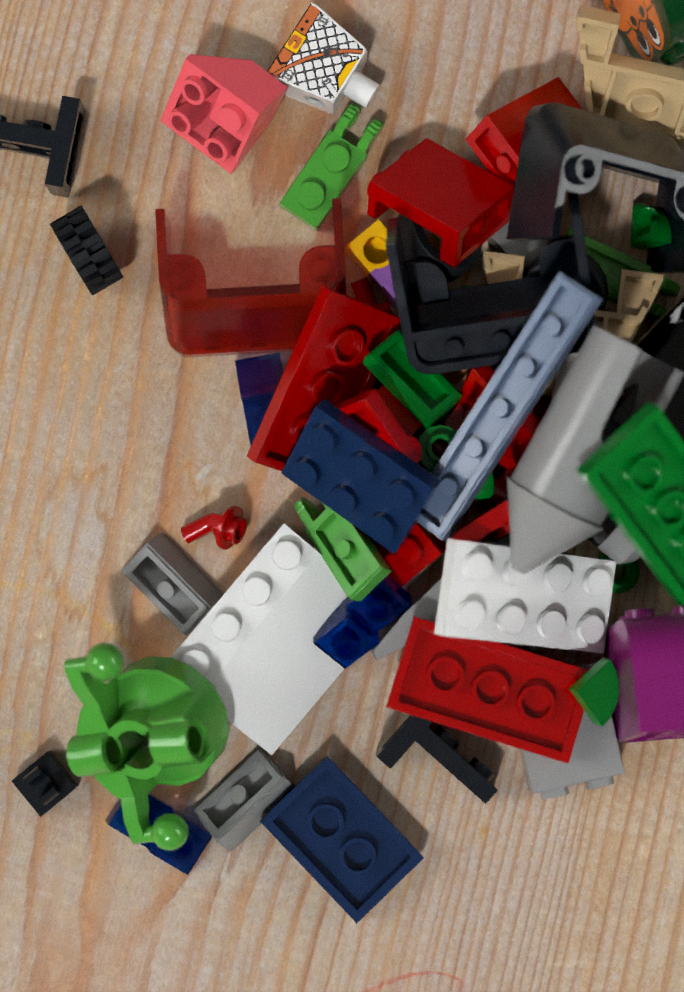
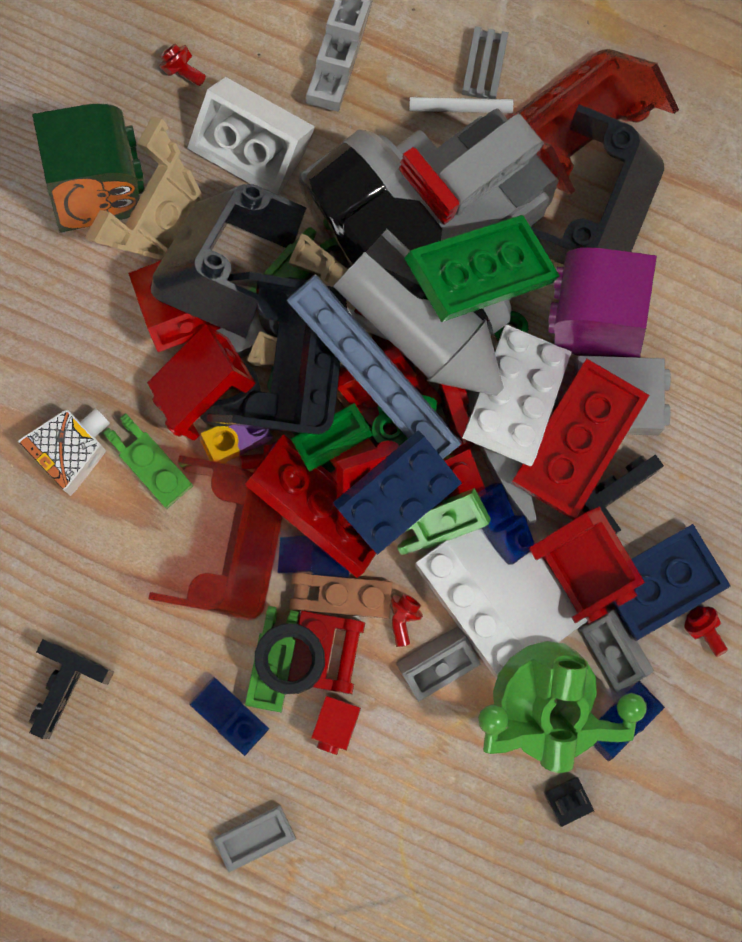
camera: 70 degrees left, 5 degrees down
black tyre [50,205,124,296] -> none
coral slope [160,54,288,174] -> none
green tile [569,658,619,727] -> none
green tile [631,203,671,250] -> none
none -> clear blue slope [189,677,270,756]
none -> bright green hinge [245,606,299,713]
none -> black tyre [255,624,325,694]
none -> red plate [288,611,366,695]
none -> nougat plate [289,573,393,619]
none -> red brick [311,696,361,755]
none -> red panel [529,507,645,624]
none -> red plate [684,606,728,657]

